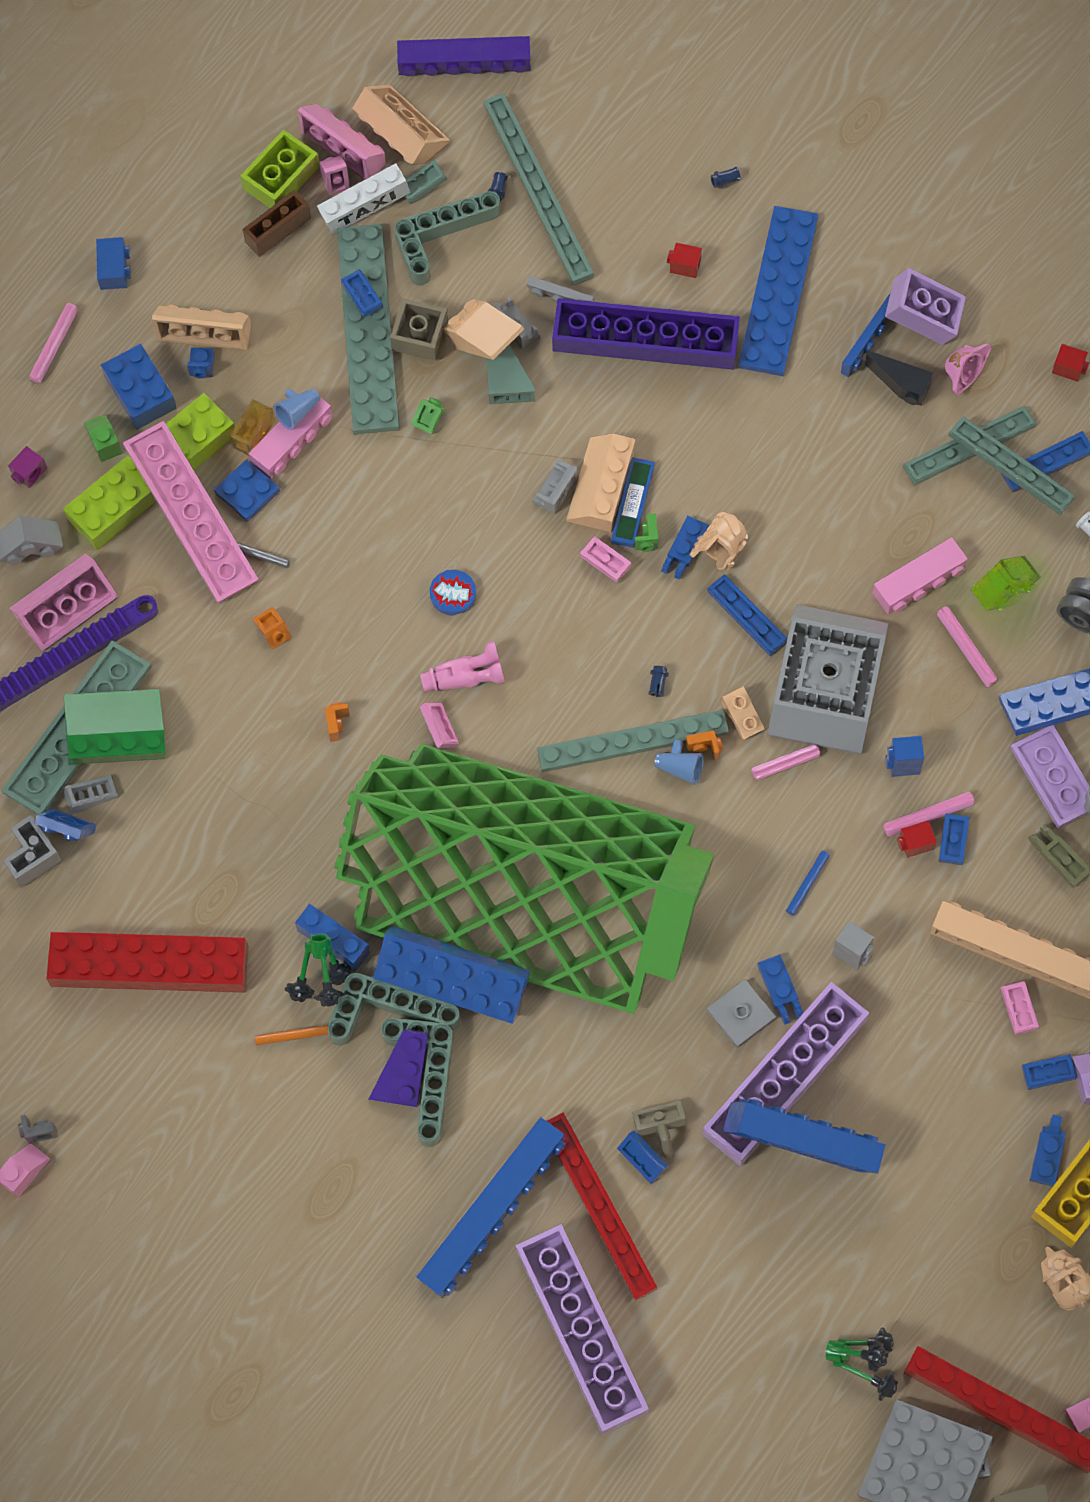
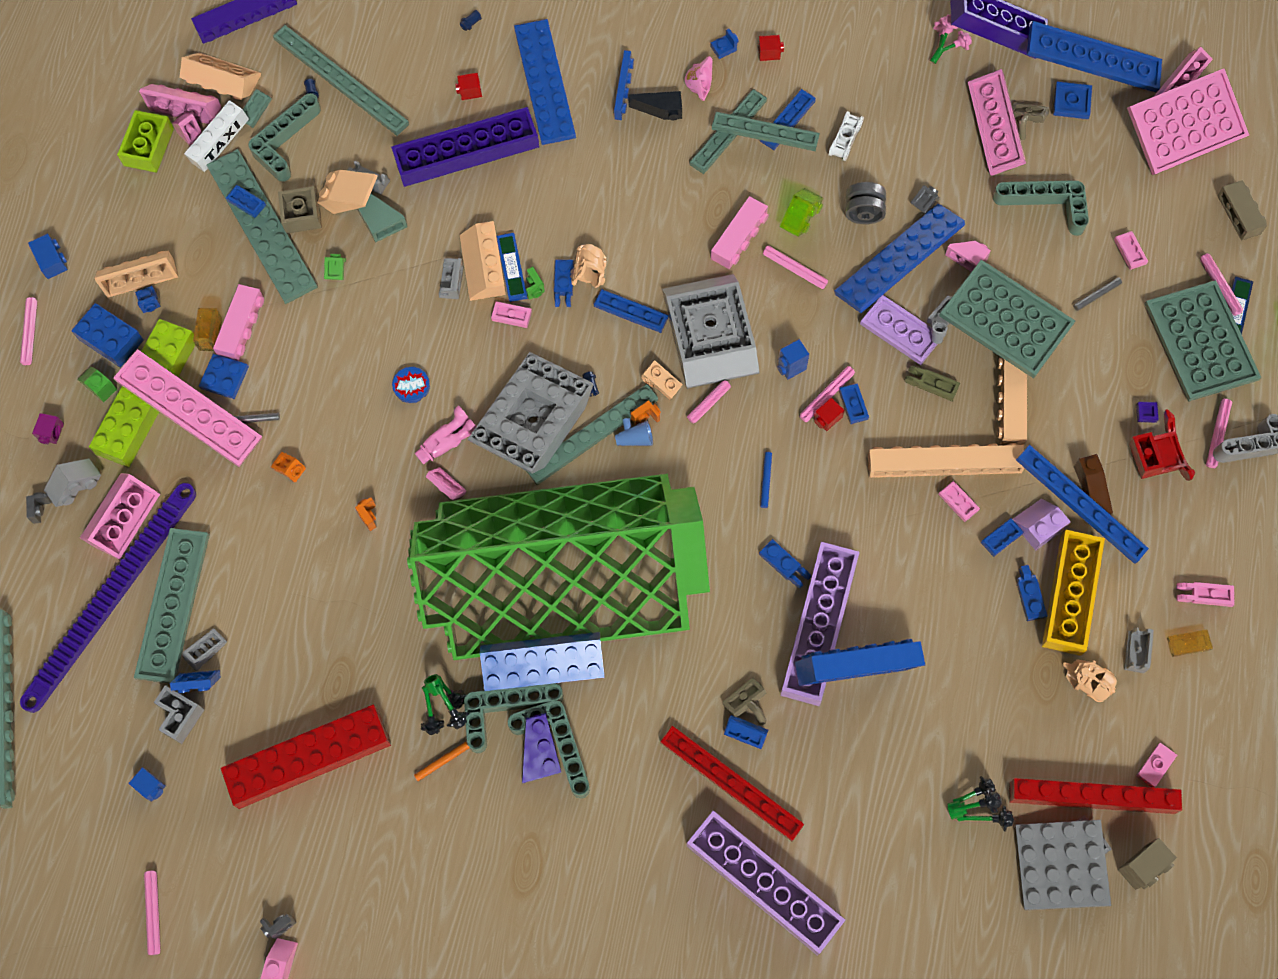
camera: 25 degrees left, 0 degrees up
slope [63,689,166,765] -> none
reddish brown brick [242,190,311,257] -> none
medium blue piece [273,389,320,430] -> none
blue brick [295,903,370,971] -> none
blue brick [416,1117,566,1298] -> none
light grey plate [527,276,596,302] -> none
light grey plate [706,980,776,1048] -> none
light grey brick [833,921,874,970] -> none
lavender brick [885,268,966,345] -> none
none -> light grey slope [468,352,593,474]
none -> blue bracket [710,29,739,59]

